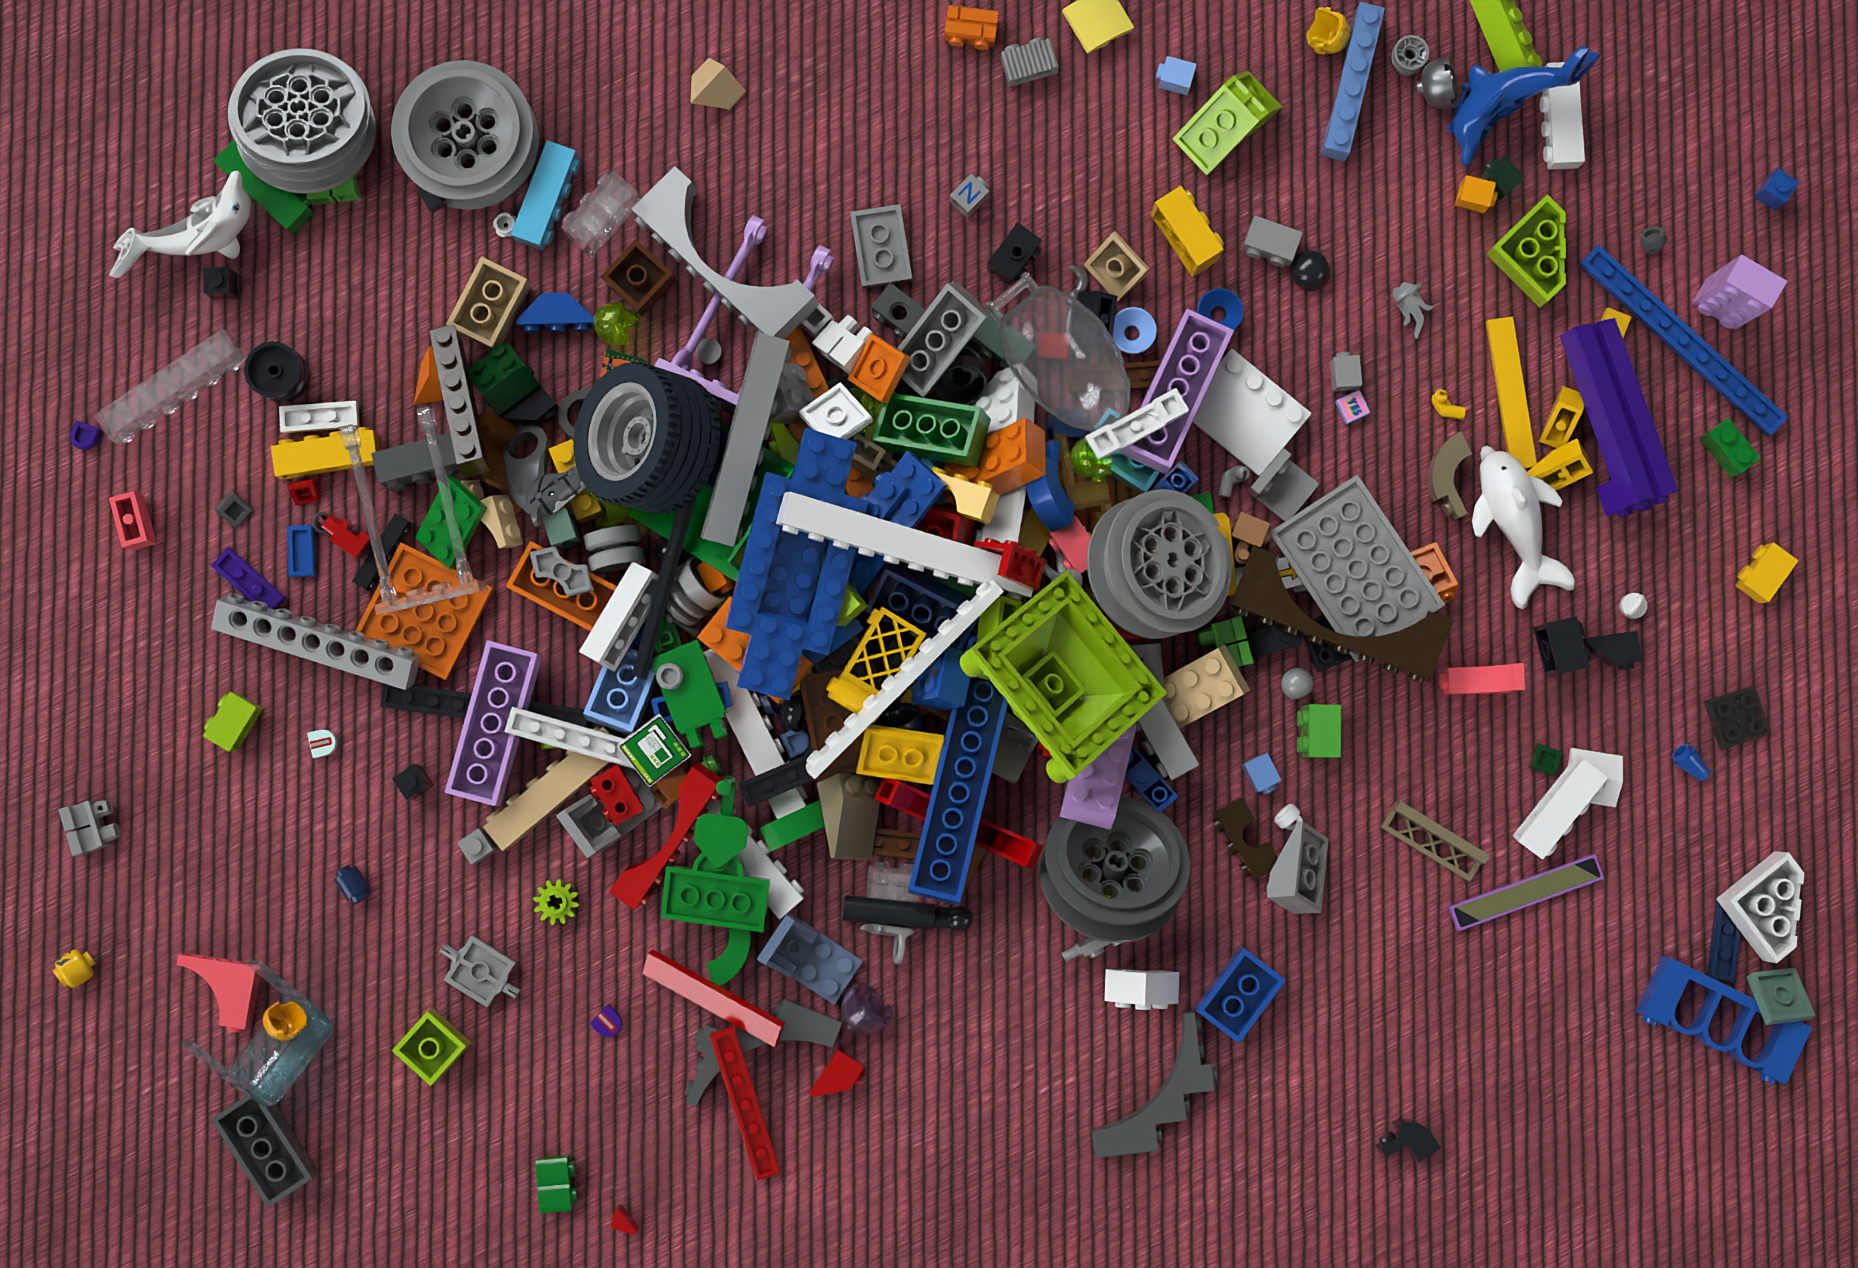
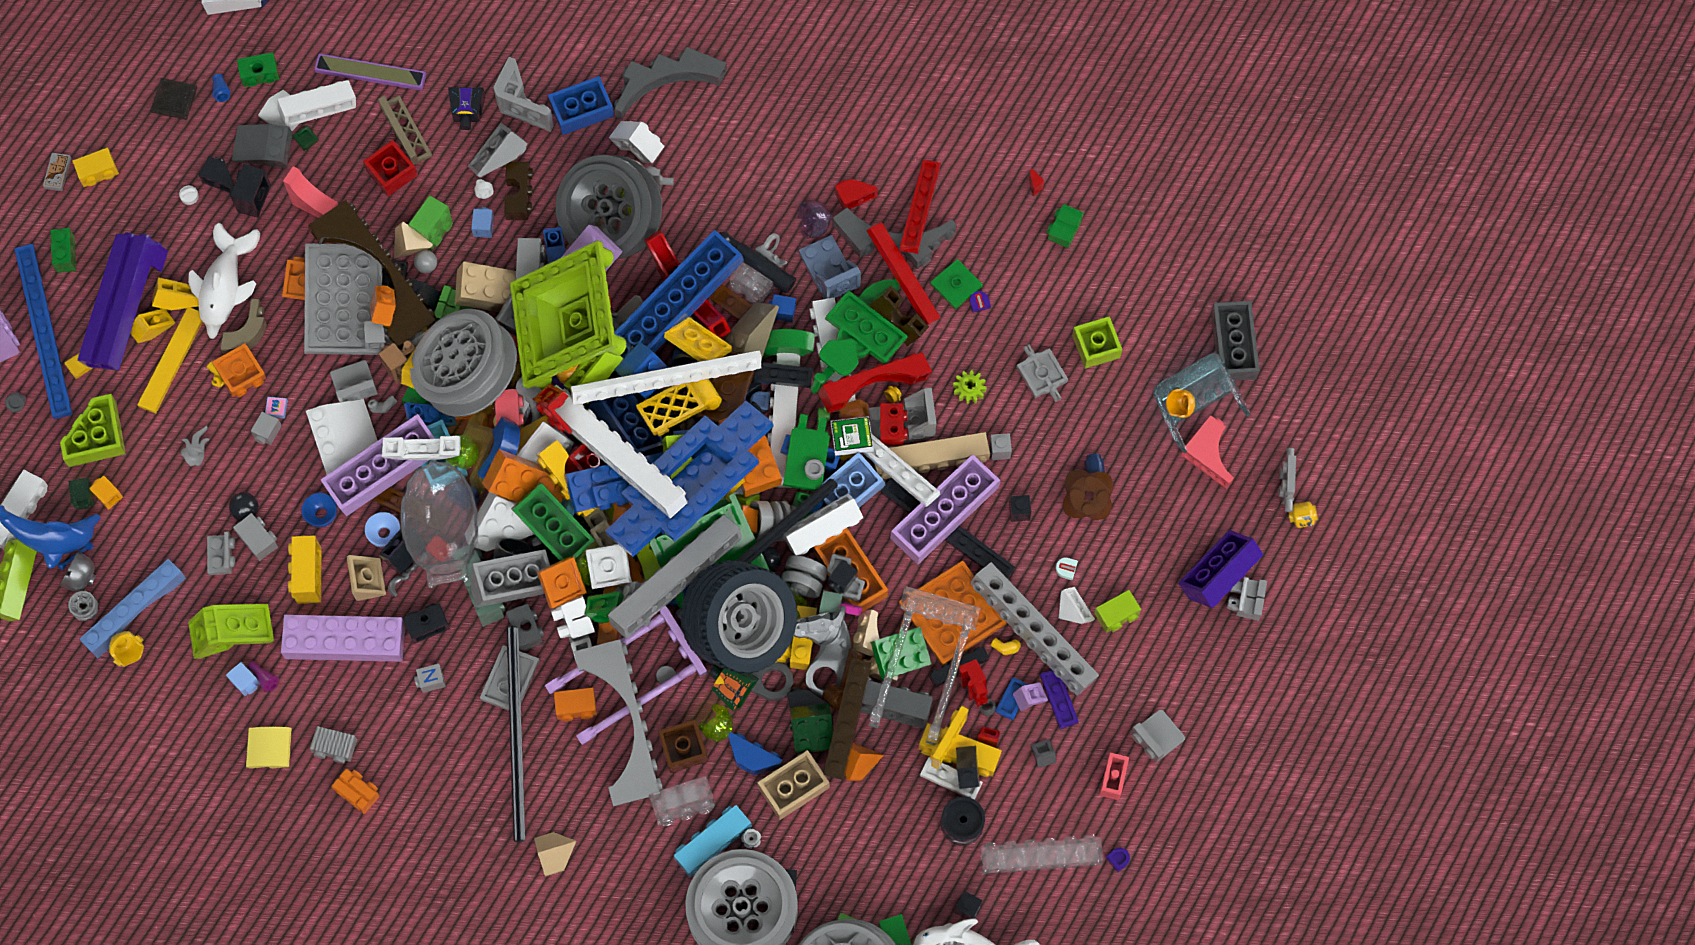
camera: 150 degrees left, 15 degrees down
none -> tile [43,153,72,191]
none -> light grey bracket [207,531,235,575]
none -> orange plate [212,343,266,397]
none -> dark grey slope [232,124,293,168]
none -> green brick [237,52,280,87]
none -> magenta cone [248,661,279,692]
none -> lavender brick [281,615,405,662]
none -> red brick [363,140,418,197]
none -> light grey brick [364,319,385,349]
none -> orange brick [370,285,396,326]
none -> tan slope [394,222,433,259]
none -> black torso [448,87,485,131]
none -> light grey bracket [493,57,554,132]
none -> black axle [506,626,525,842]
none -> orange brick [554,687,597,722]
none -> green plate [585,592,624,623]
none -> blue brick [768,294,796,322]
none -> black brick [828,560,858,594]
none -> dark pink tile [839,603,863,616]
none -> dark brown arch [870,285,929,346]
none -> yellow plate [884,386,901,403]
none -> green plate [930,259,983,310]
none -> yellow plate [930,706,969,770]
none -> black slope [956,745,980,789]
none -> yellow arm [990,638,1021,655]
none -> lavender slope [1013,683,1048,711]
none -> white slope [1059,587,1094,624]
none -> reddish brown brick [1063,470,1114,520]
none -> light grey bracket [1131,710,1185,763]
none -> dark purple brick [1178,530,1264,608]
none -> light grey plate [1278,448,1296,512]

